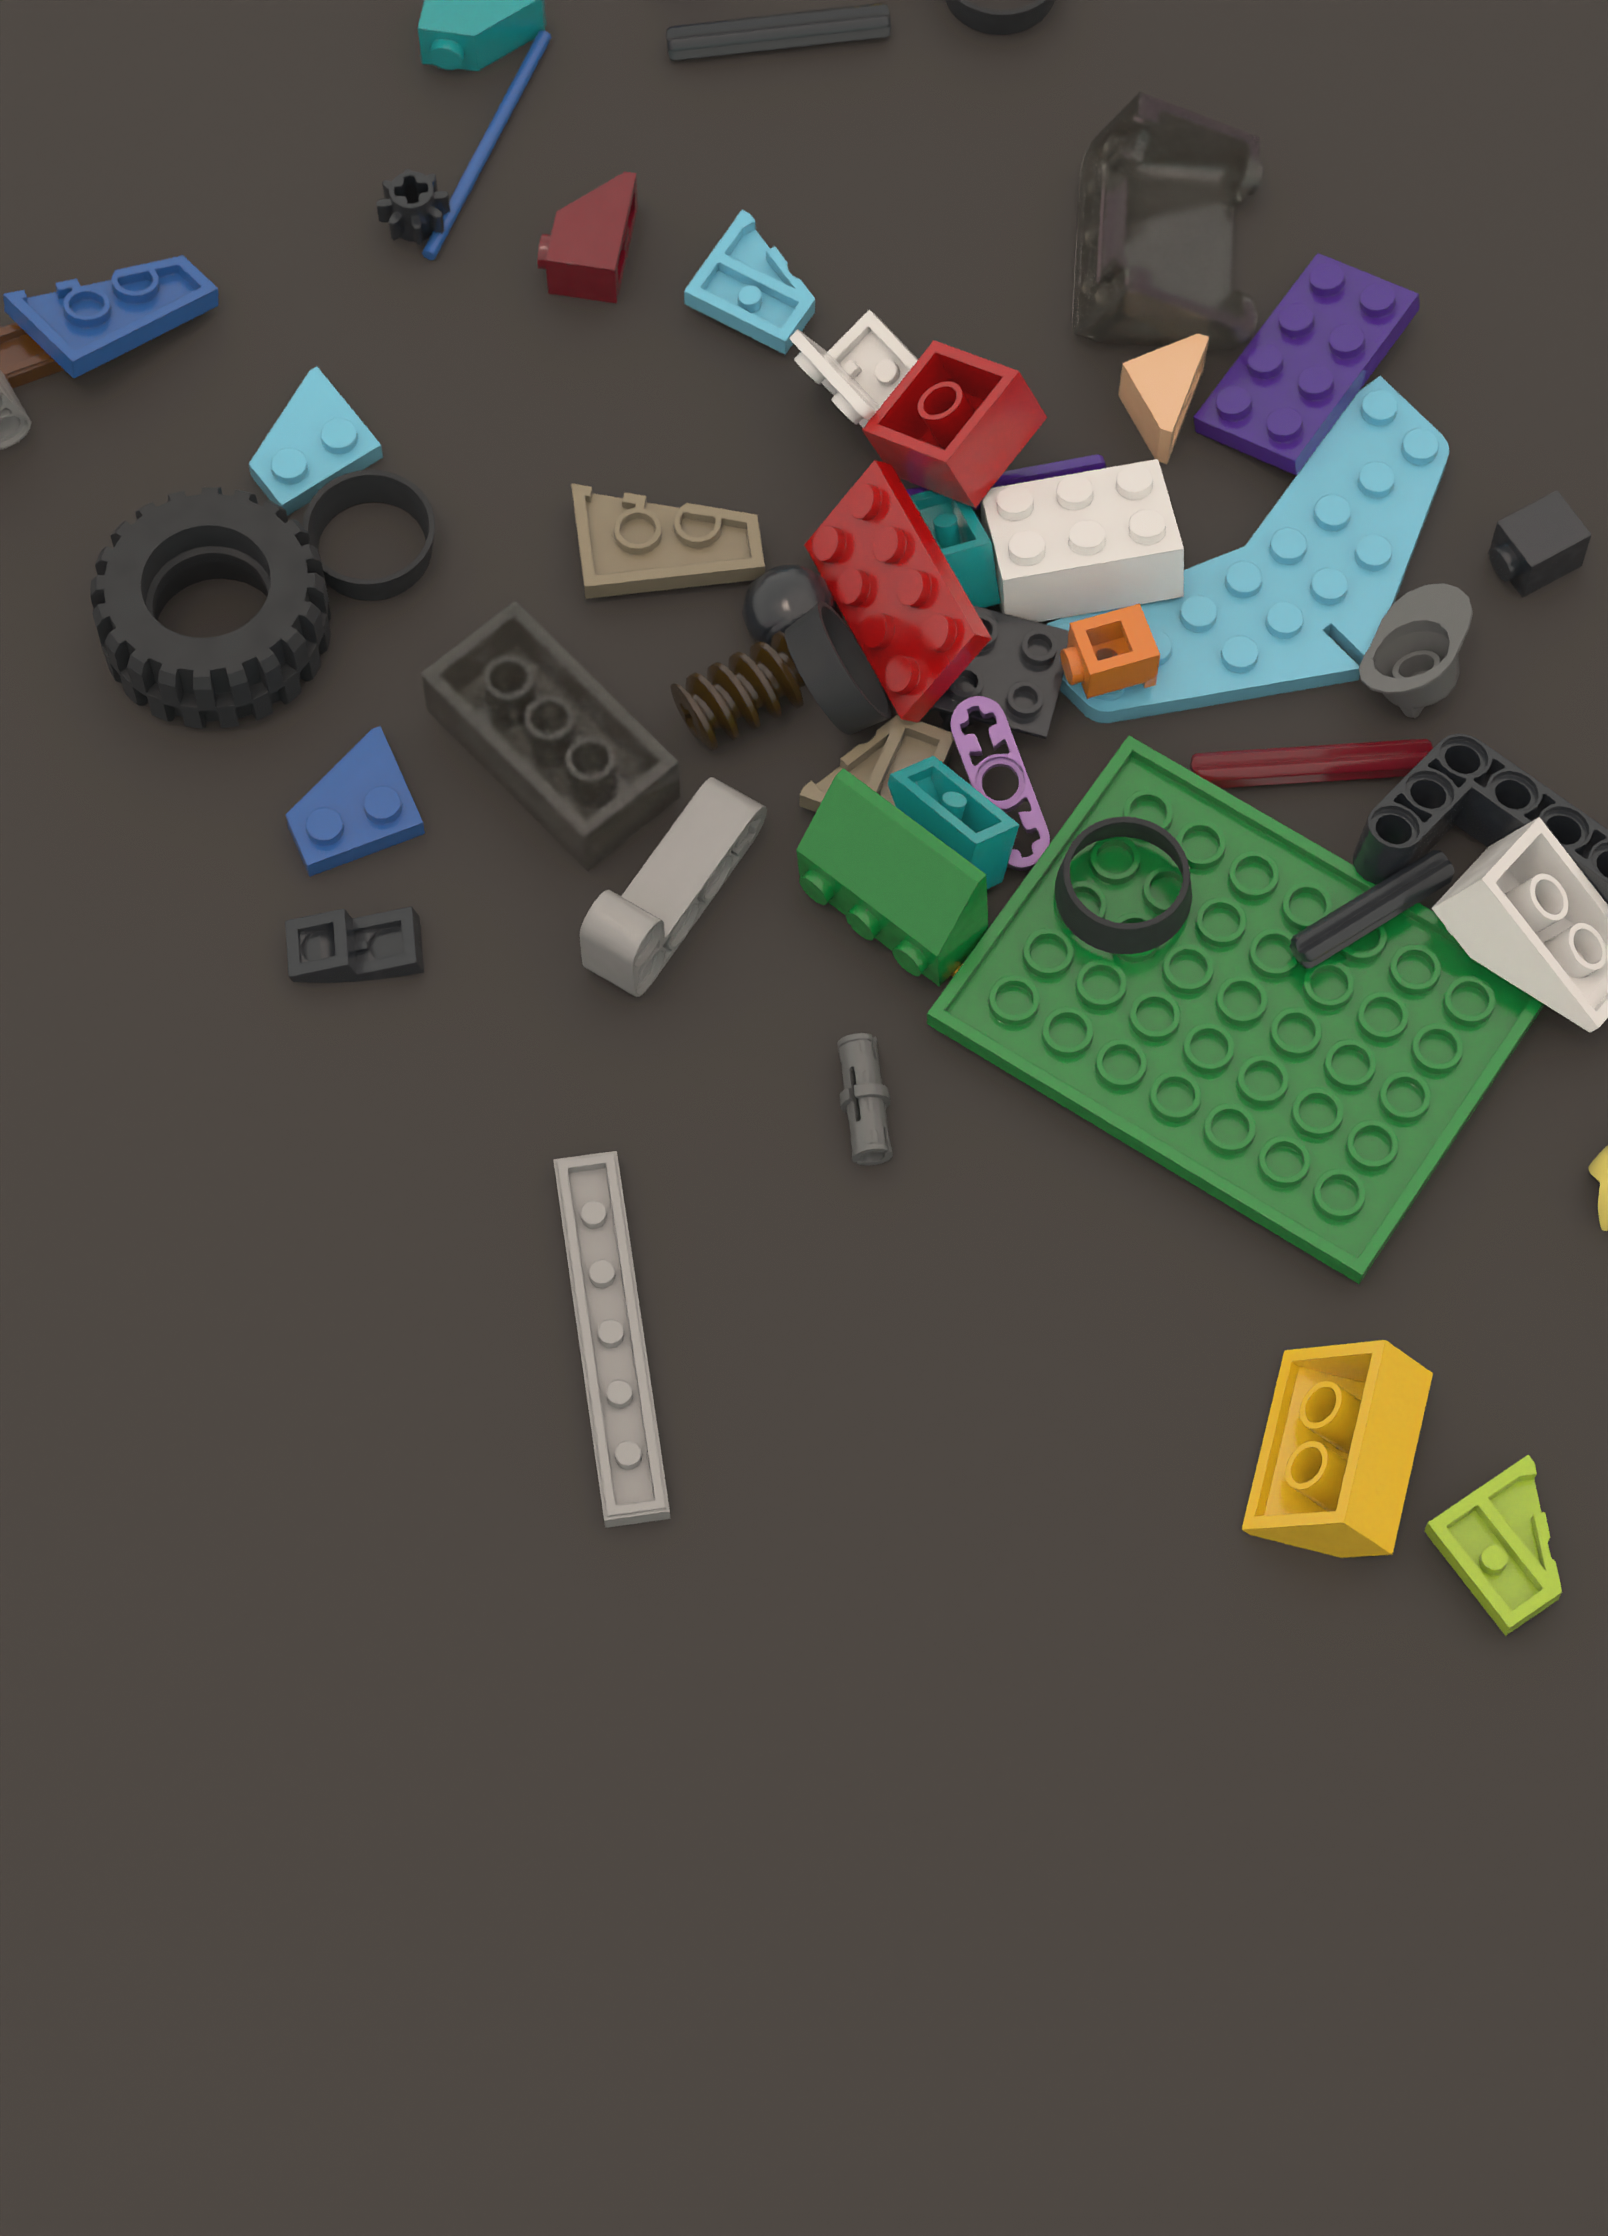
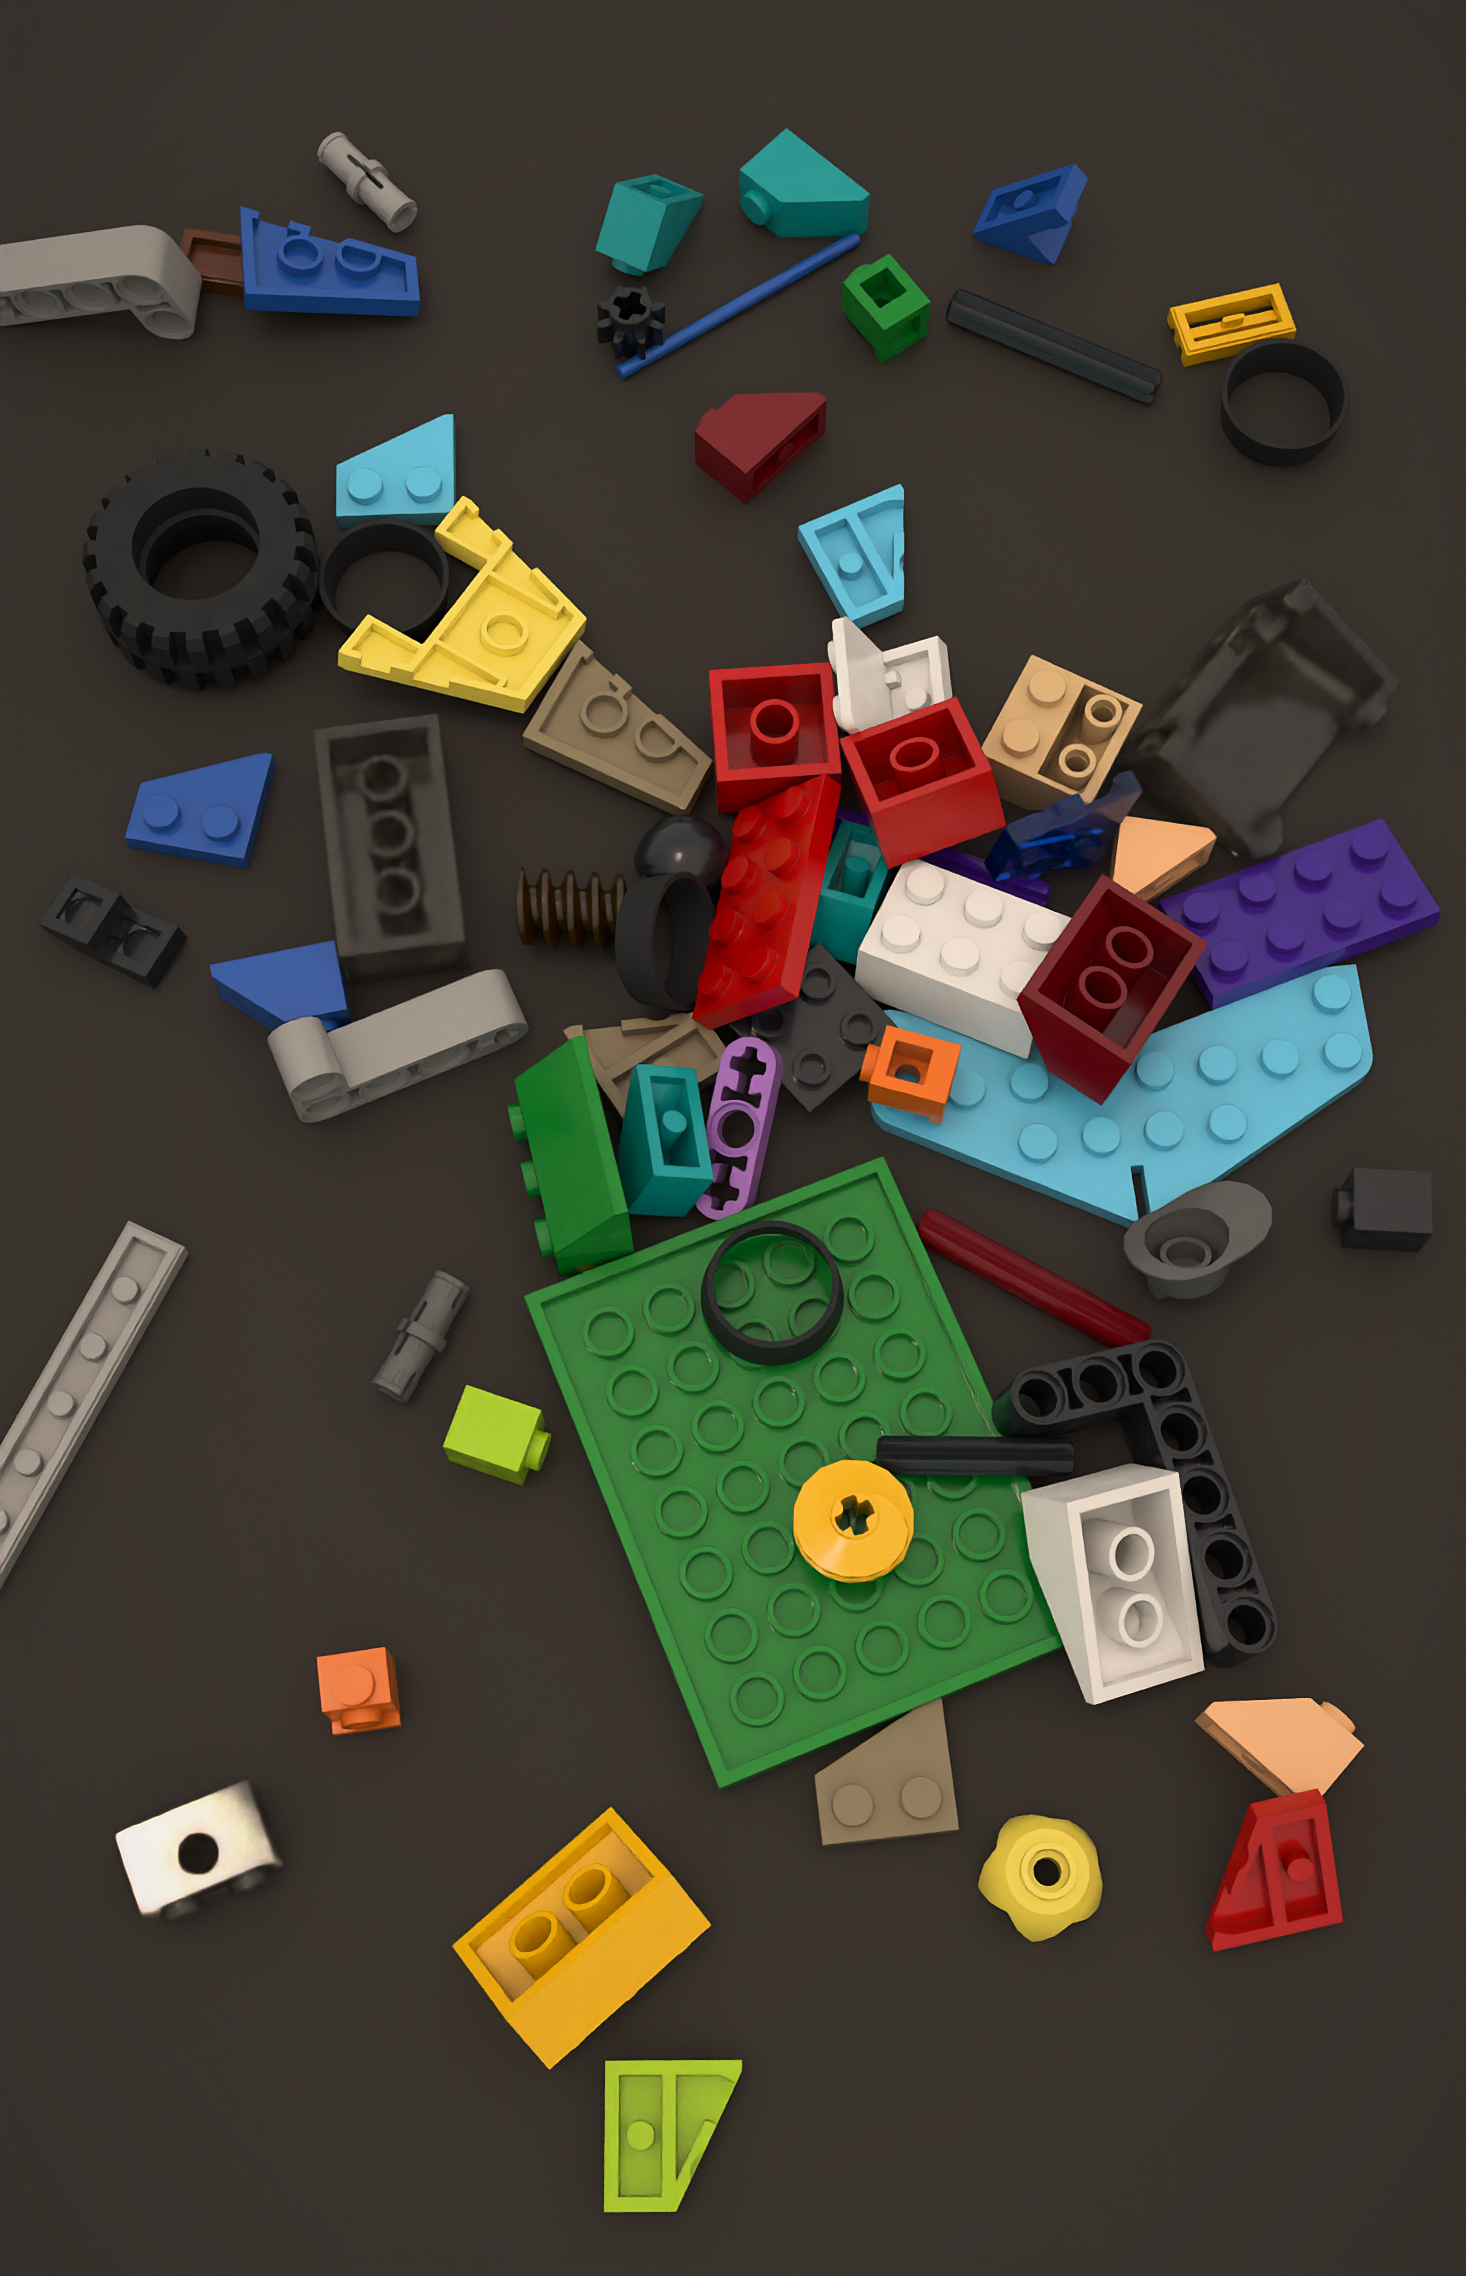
camera: 35 degrees right, 5 degrees up
none -> clear smoke brick [115,1780,285,1924]
none -> blue slope [210,940,353,1033]
none -> light grey pin [317,132,418,233]
none -> orange brick [317,1647,402,1736]
none -> light yellow wing [338,496,587,714]
none -> lime brick [443,1385,551,1486]
none -> teal slope [595,174,705,276]
none -> red brick [709,662,842,814]
none -> yellow piece [793,1460,914,1584]
none -> dark tan wing [814,1698,959,1847]
none -> green brick [841,254,931,364]
none -> tan slope [981,655,1143,810]
none -> clear blue wing [984,770,1143,883]
none -> dark red slope [1016,874,1208,1106]

